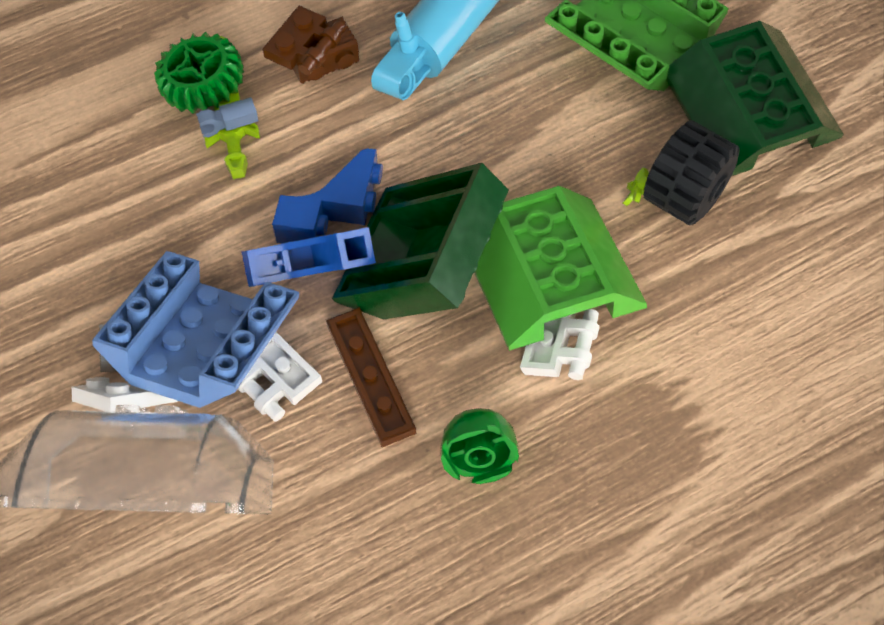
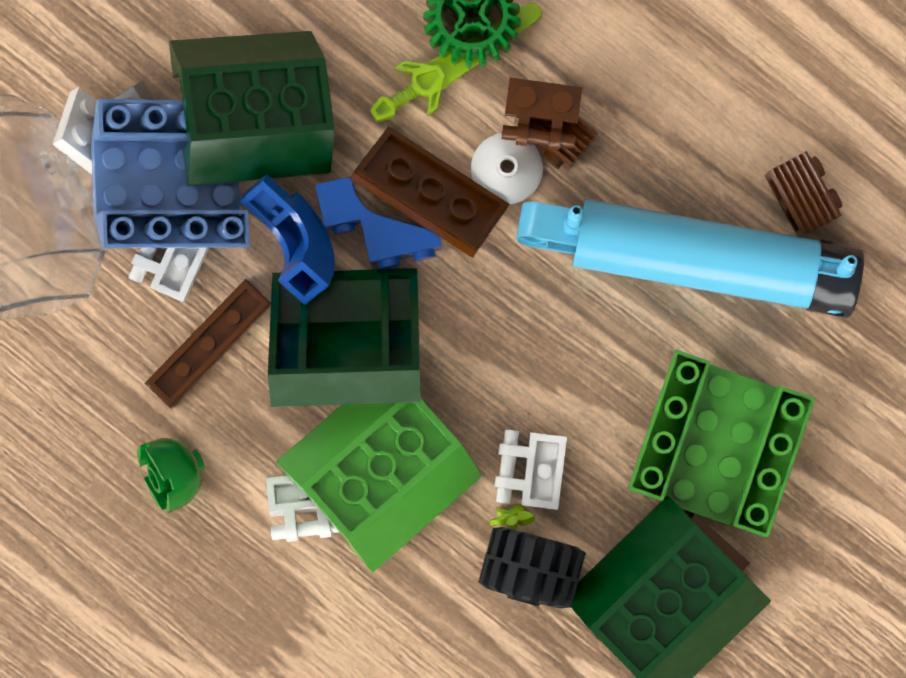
camera: 65 degrees right, 25 degrees up
sand blue bar [196,97,259,137] -> none
none -> dark green slope [169,31,335,186]
none -> reddish brown tile [350,126,510,258]
none -> white dish [471,133,543,204]
none -> white plate [494,429,567,510]

